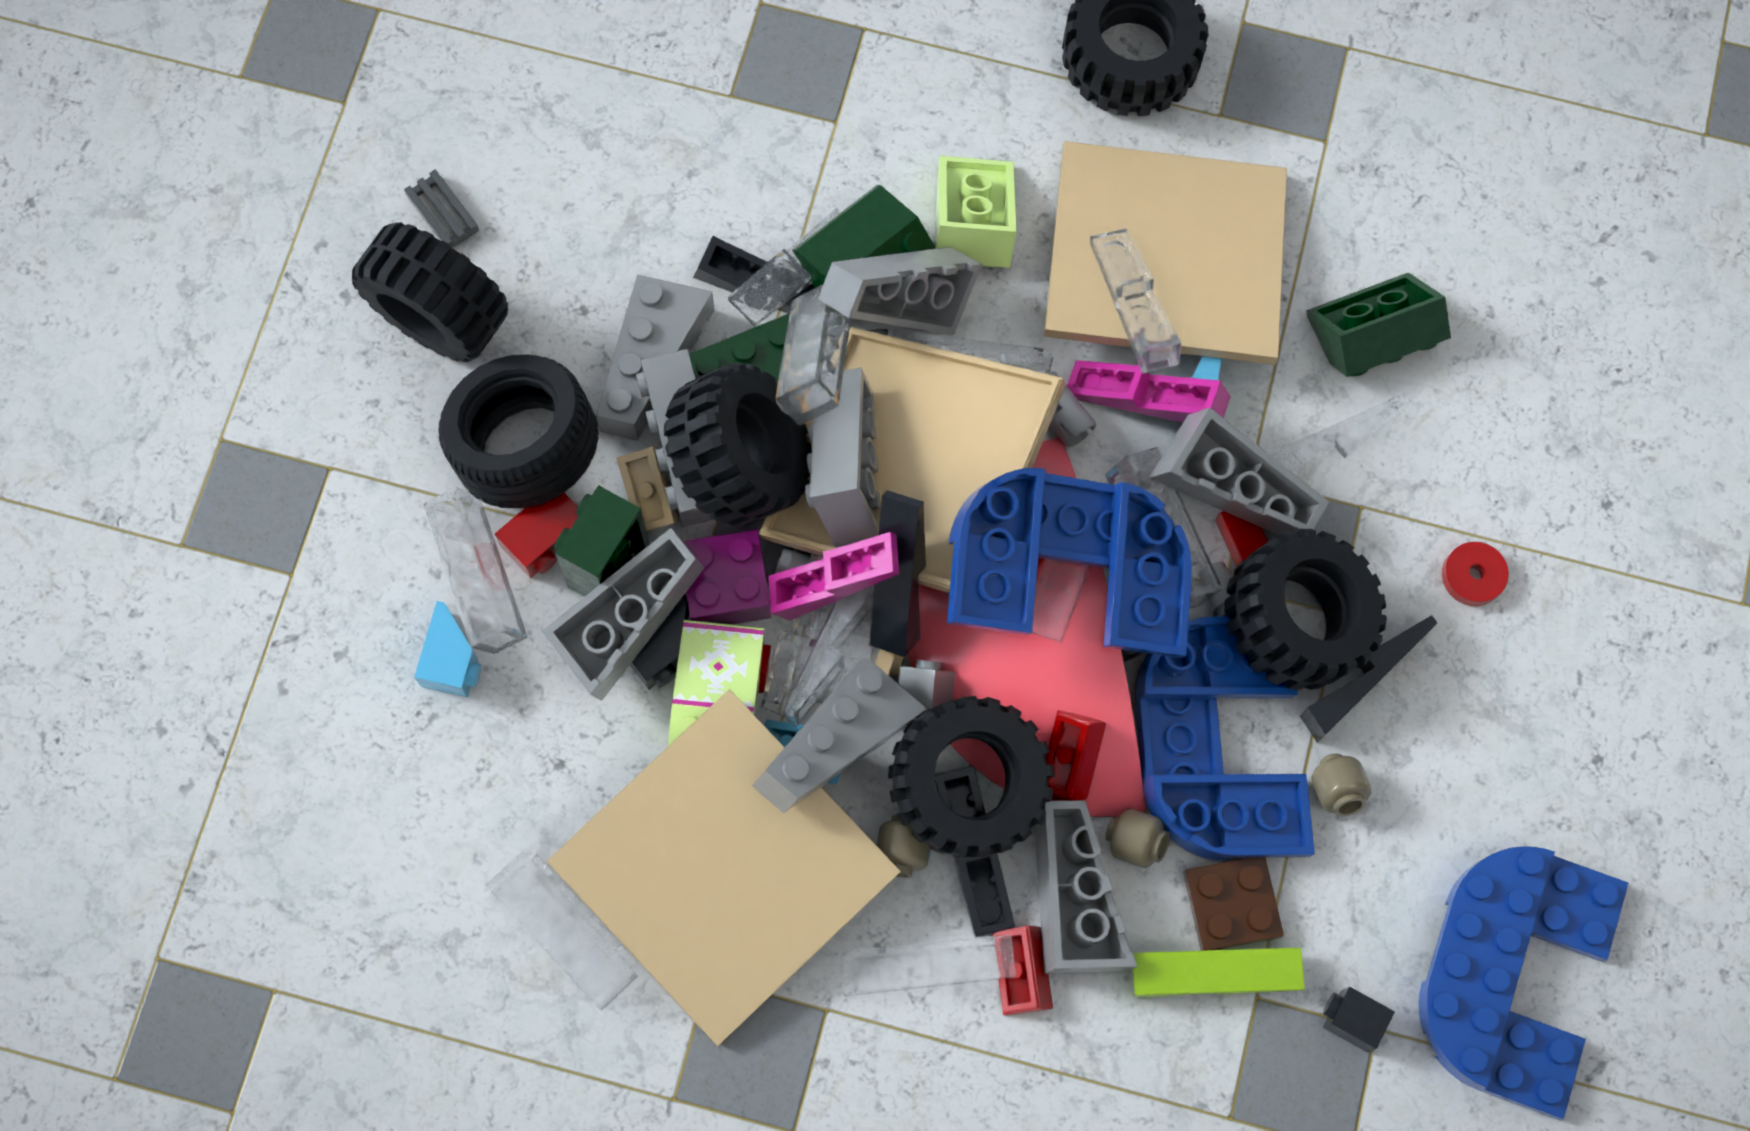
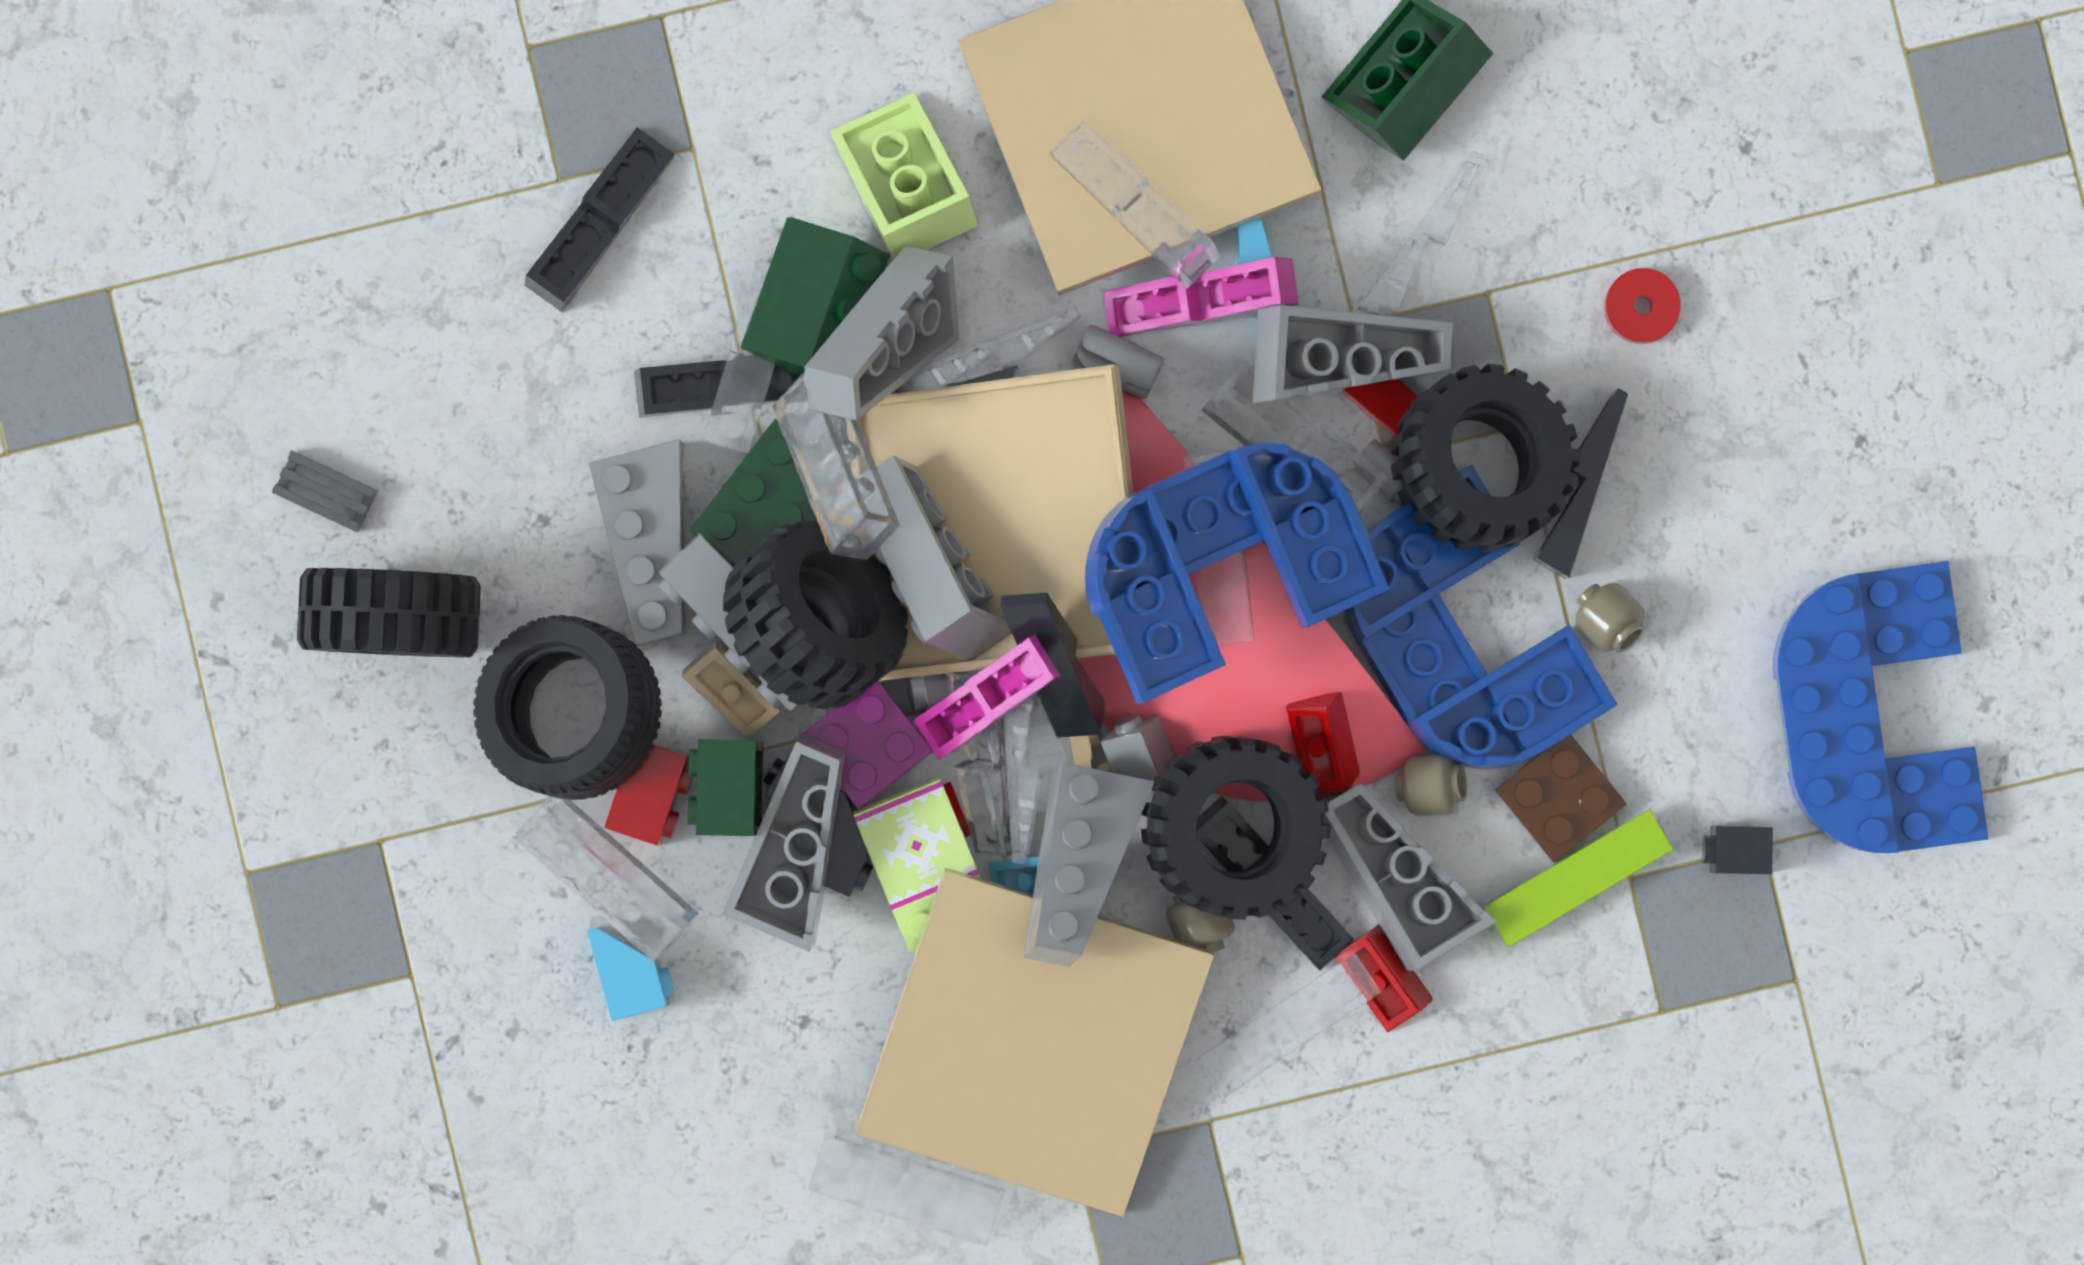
camera: 20 degrees left, 15 degrees up
none -> black slope [524,127,675,312]

